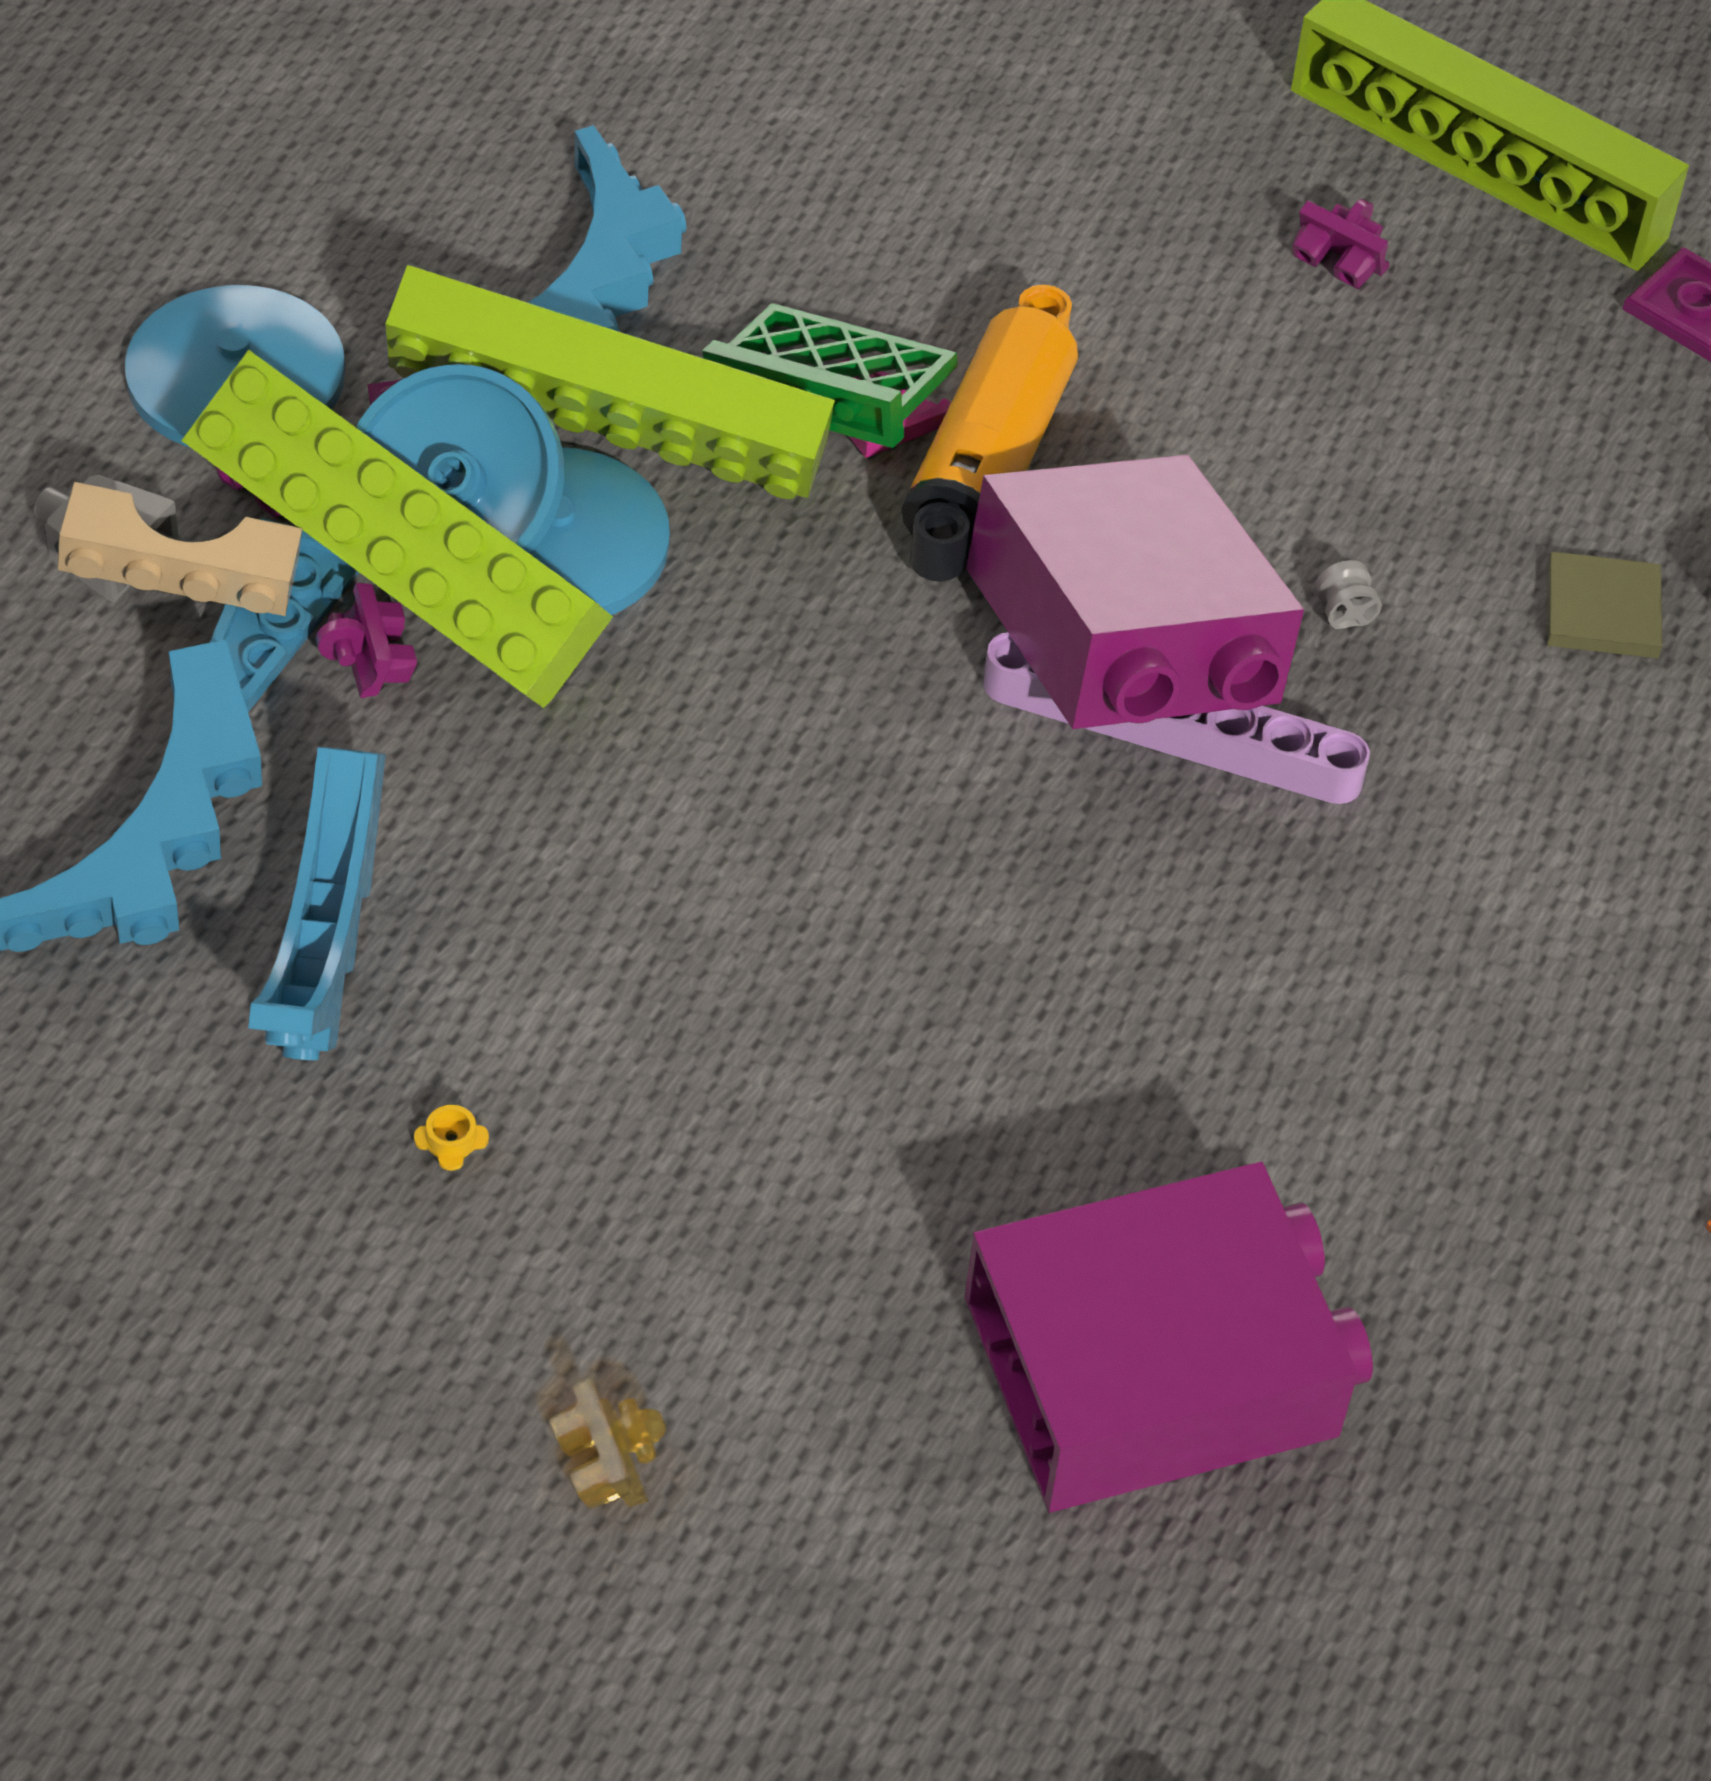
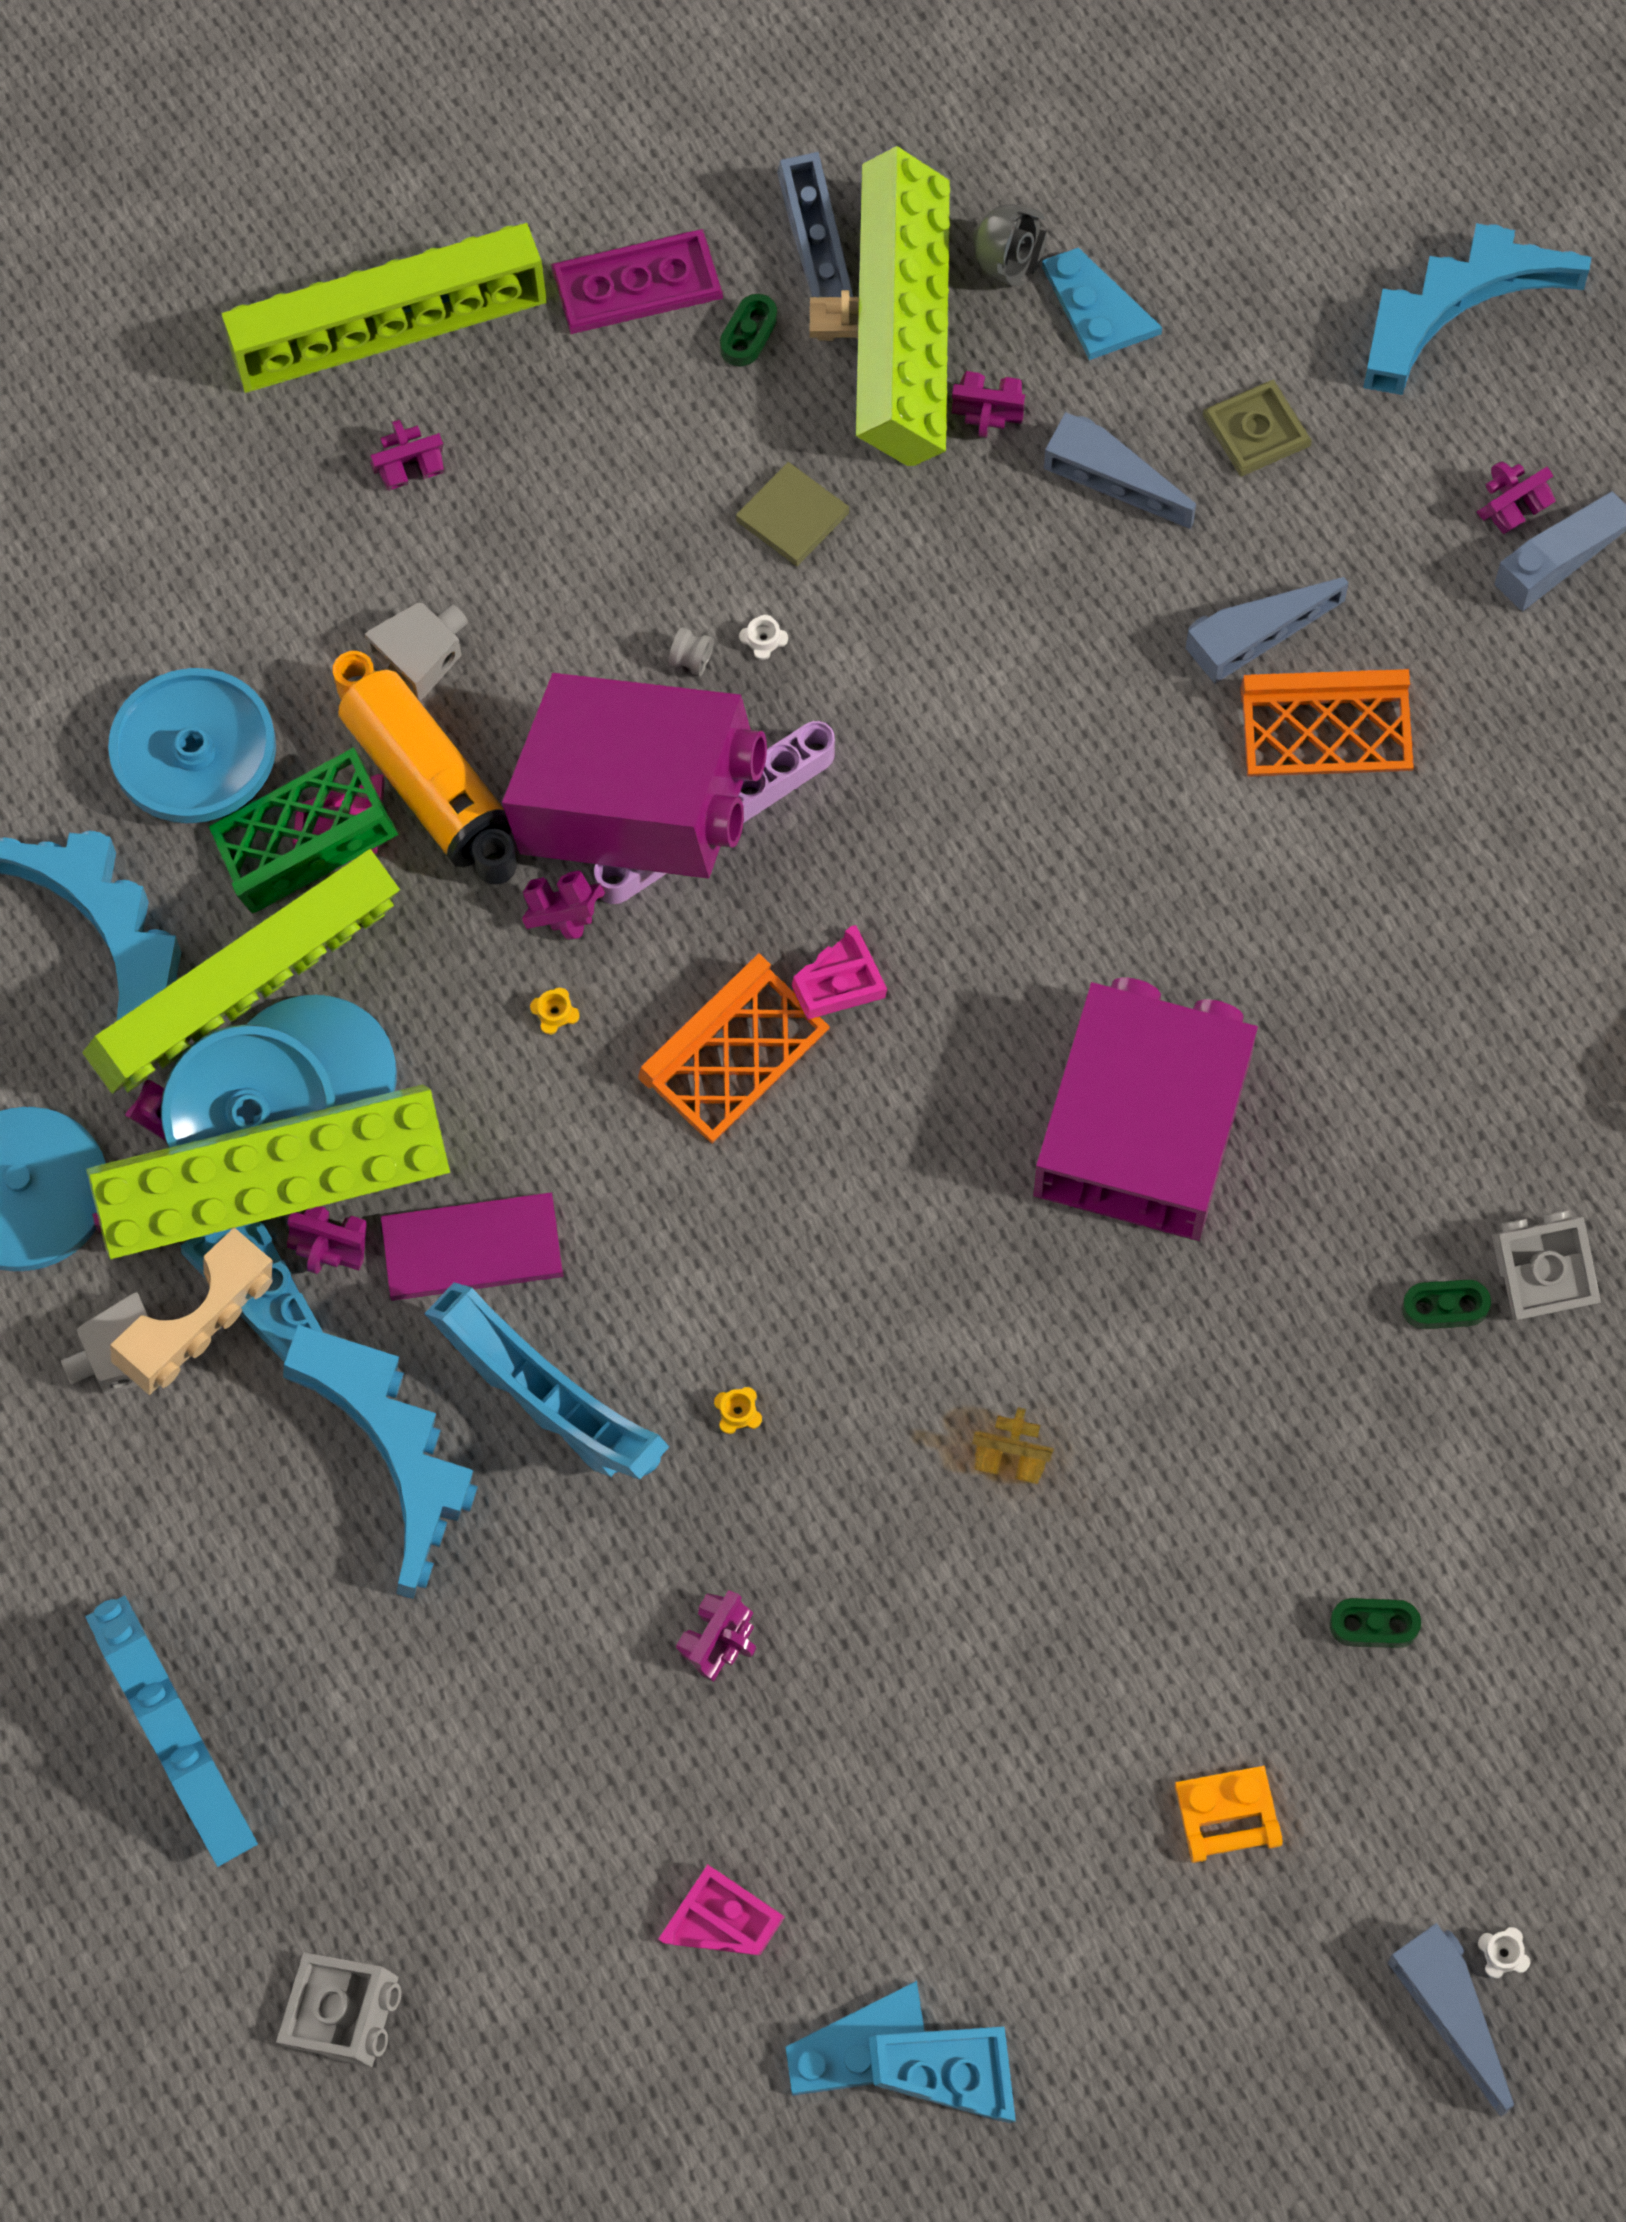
camera: 50 degrees left, 15 degrees up
none -> dark azure dish [108,668,276,823]
none -> light grey torso [365,603,468,701]
none -> magenta tile [381,1192,563,1301]
none -> magenta hips [522,870,605,940]
none -> yellow plate [530,988,580,1035]
none -> orange fence [638,953,830,1144]
none -> magenta hips [676,1590,757,1682]
none -> white plate [739,615,788,660]
none -> dark pink wing [792,925,887,1020]

